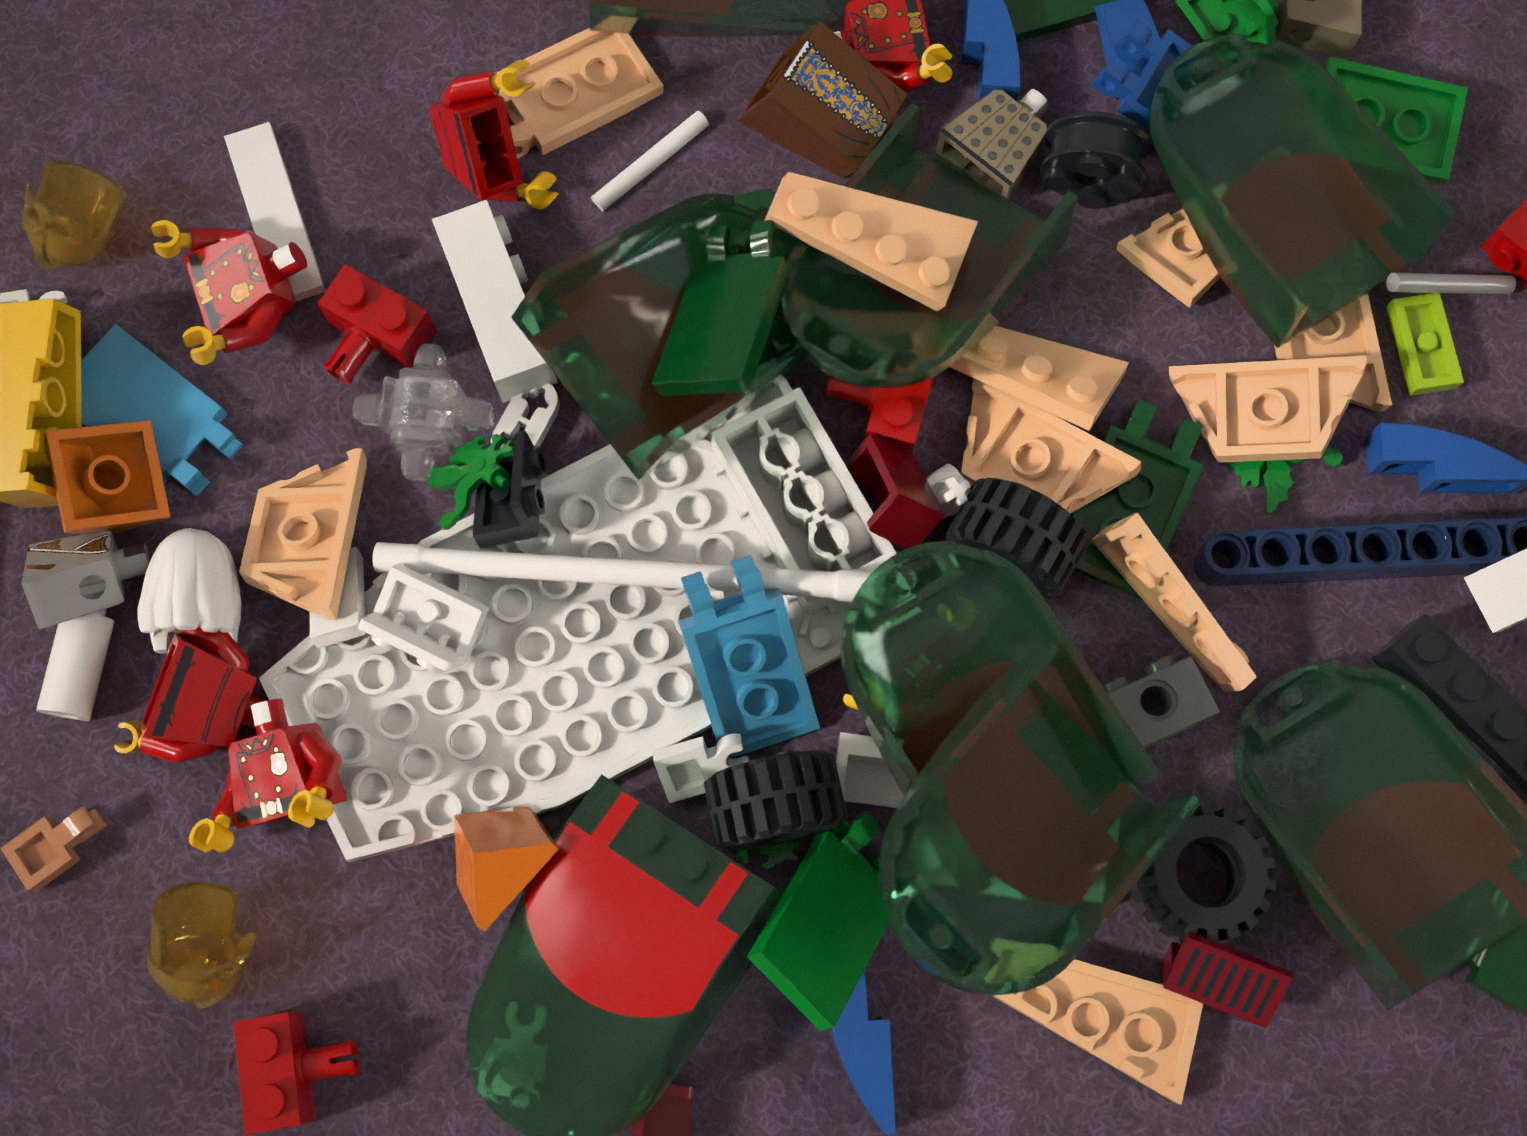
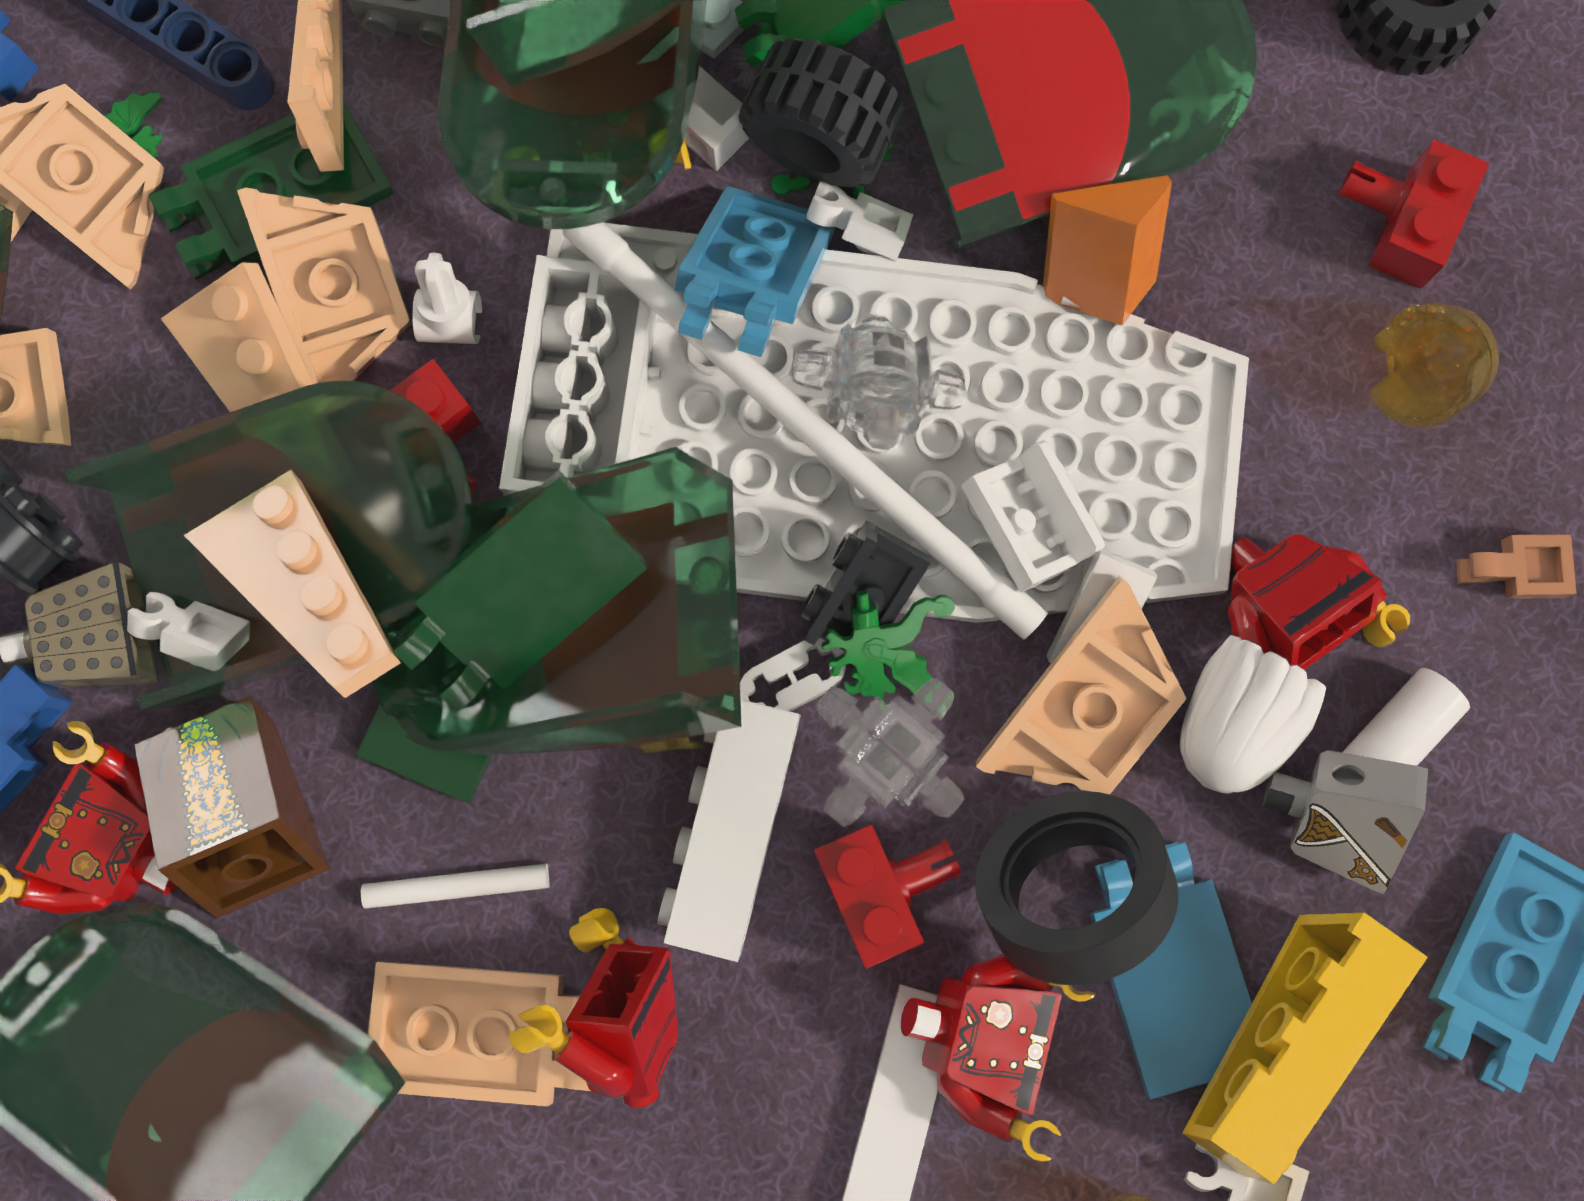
camera: 140 degrees left, 5 degrees up
orange slope [44,420,170,534] -> none
red torso [189,698,348,853] -> none
dark red panel [845,433,945,552] -> none
black tyre [945,477,1089,599] -> none
none -> white plate [127,592,250,672]
none -> clear piece [792,314,966,450]
none -> black tyre [975,791,1178,985]

